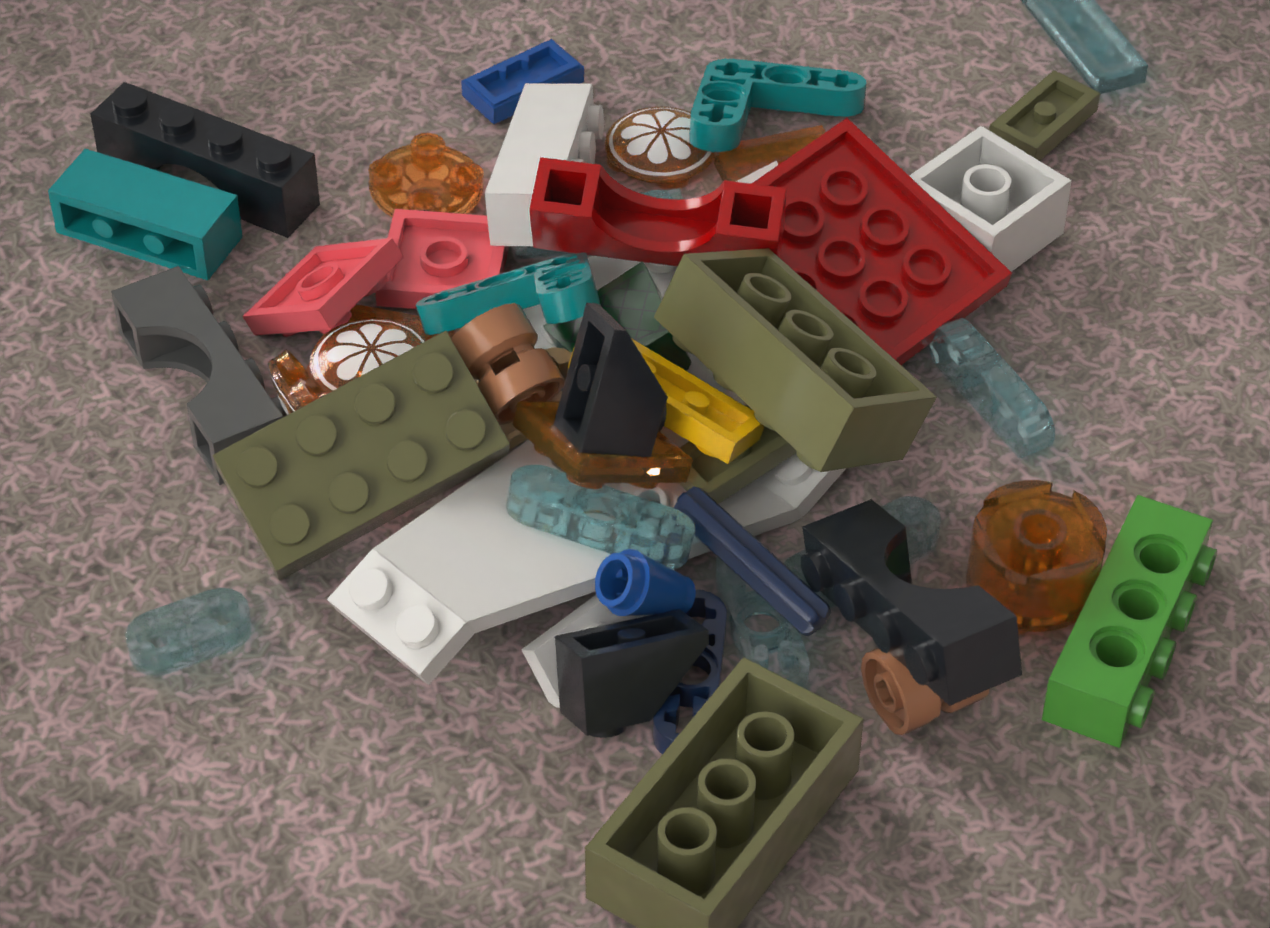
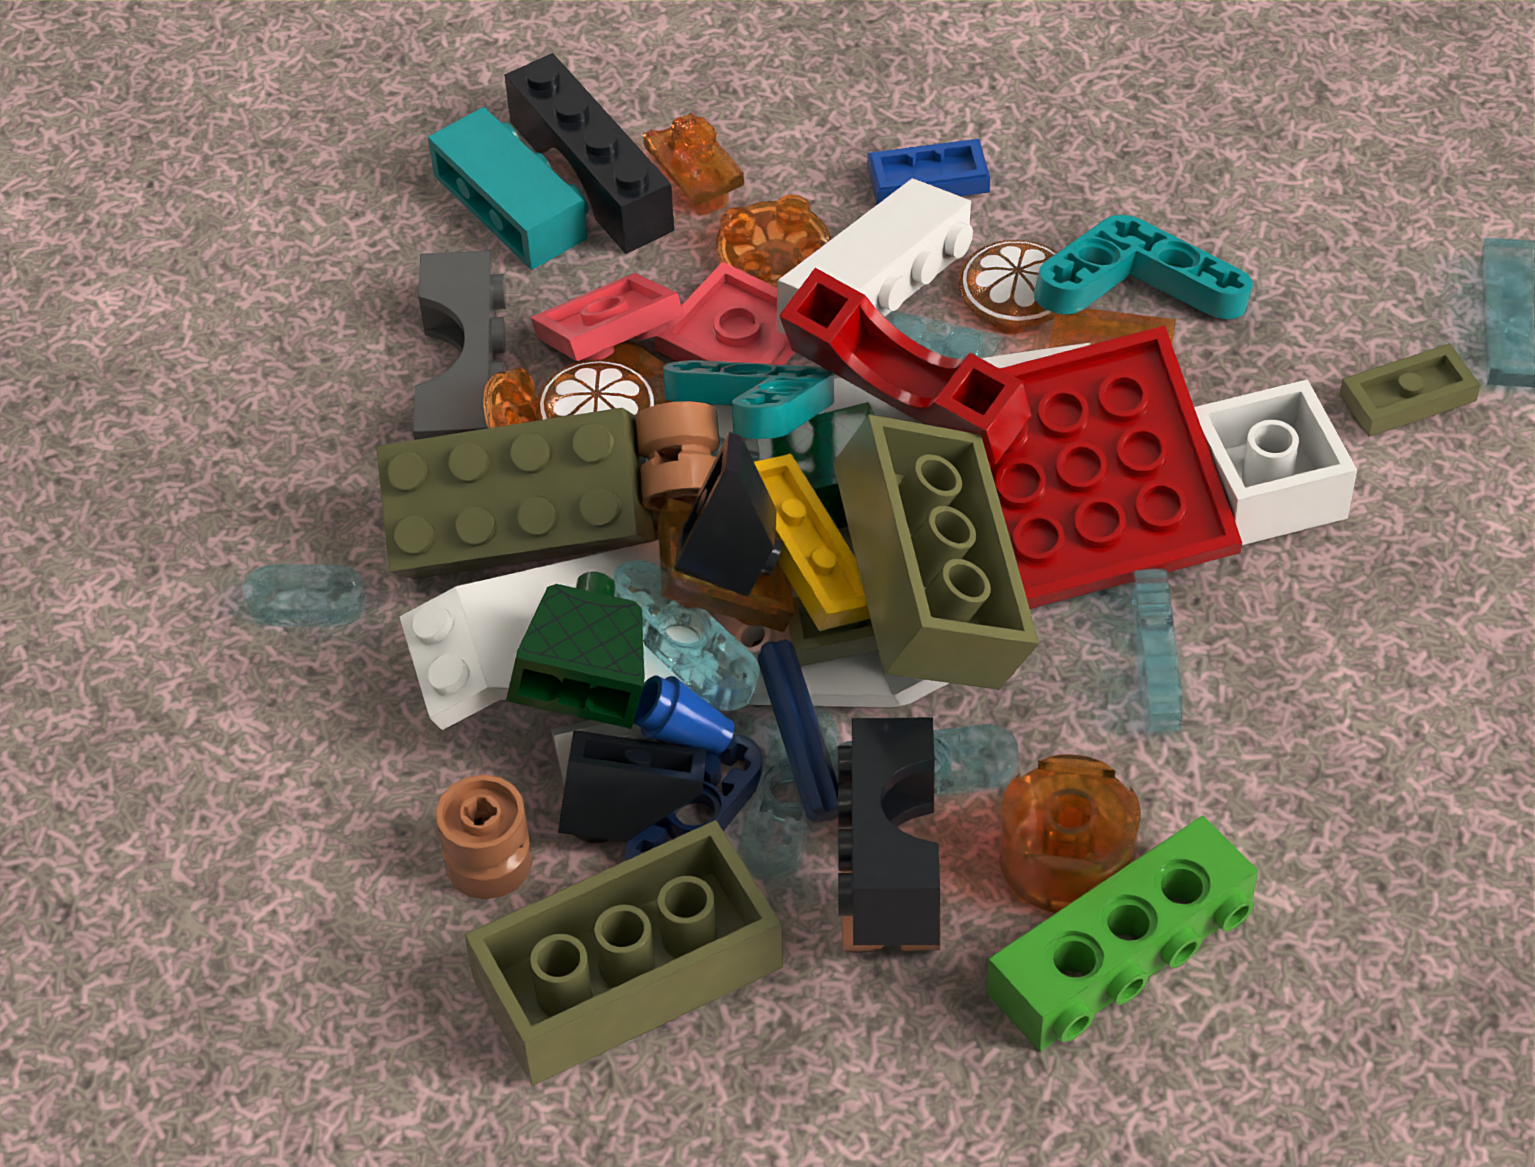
camera: 30 degrees right, 5 degrees up
none -> nougat wheel [435,774,533,899]
none -> dark green torso [506,572,645,729]
none -> clear orange hips [643,112,744,216]

